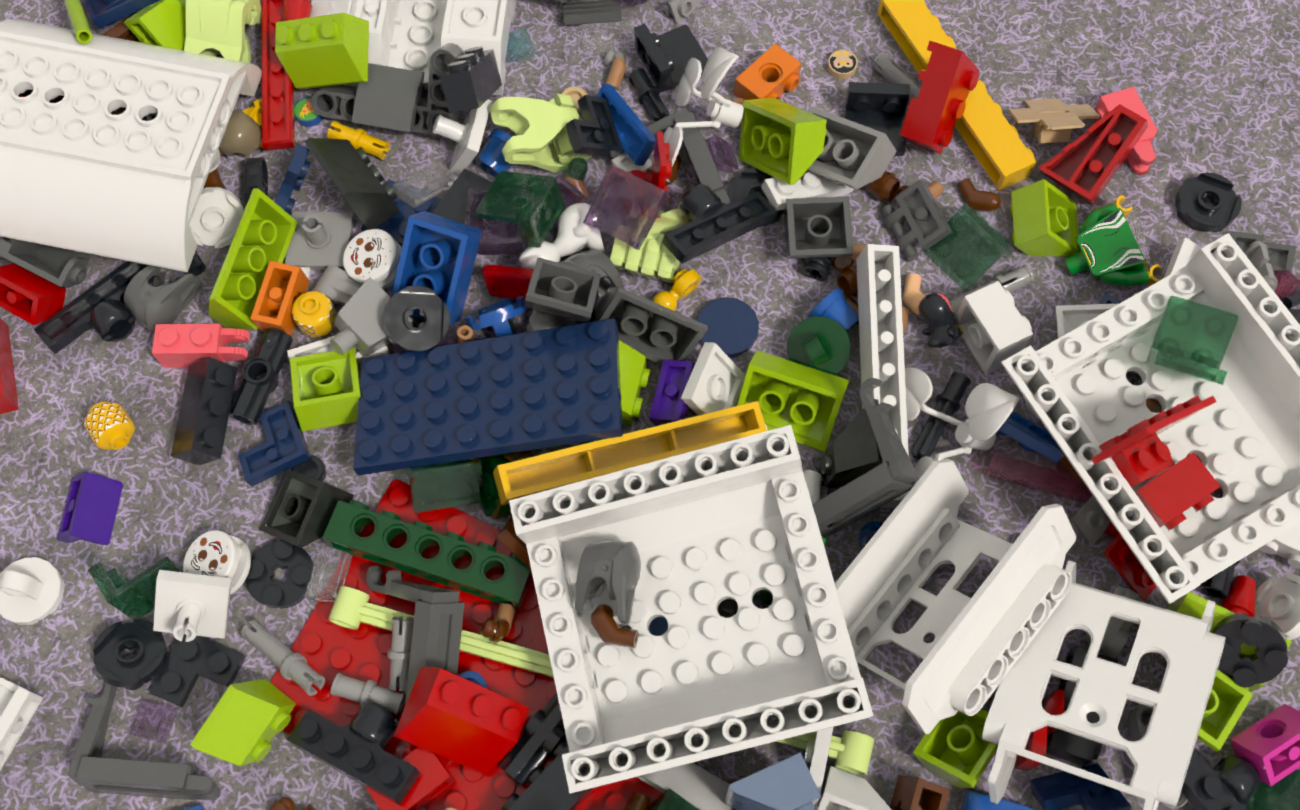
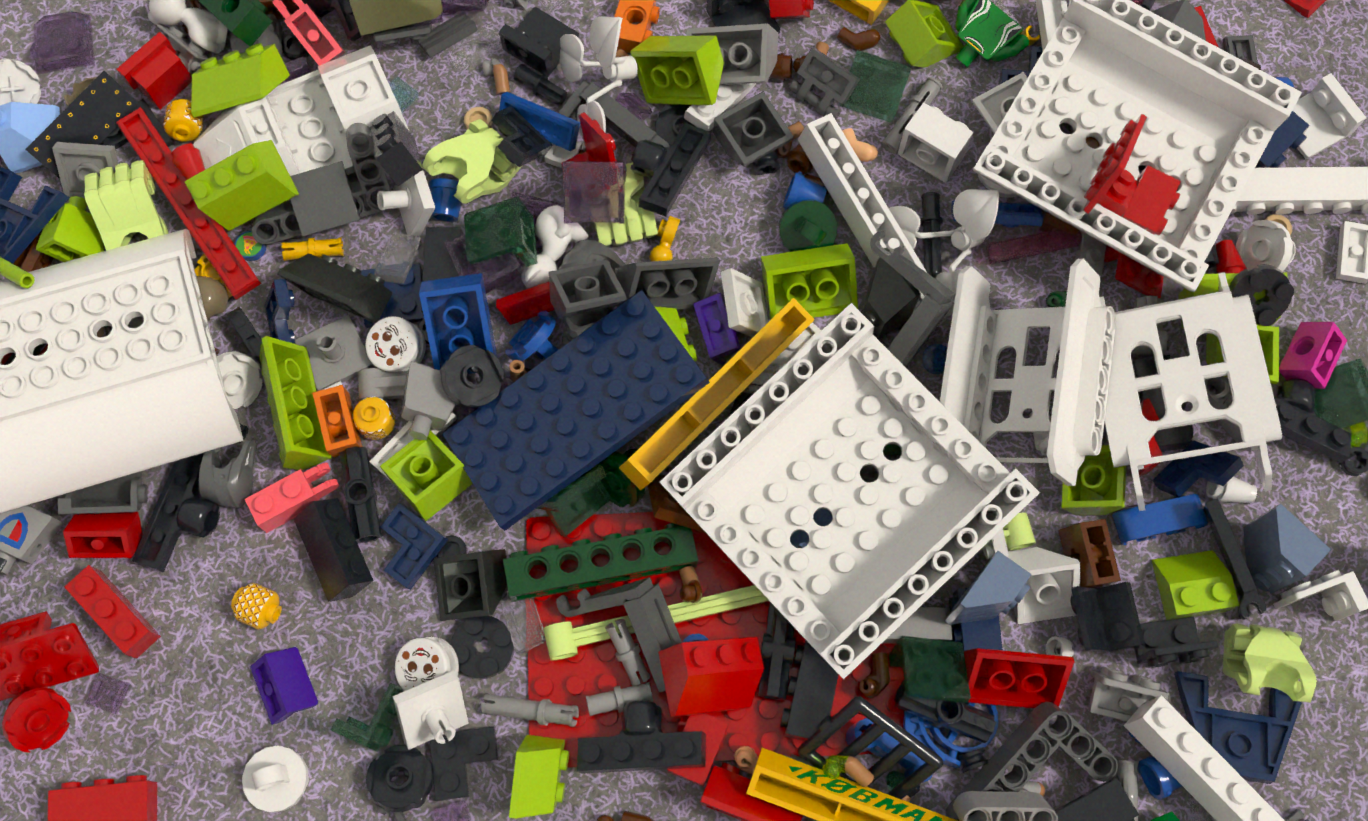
camera: 30 degrees left, 5 degrees up
clear green arm [564,157,591,203] -> none
dark grey helmet [575,540,641,624] -> none
reddish brown arm [591,604,638,648] -> none
dark blue tile [697,297,759,358] -> none
black animal [918,293,964,348] -> none
clear green bracket [1147,295,1238,385] -> none

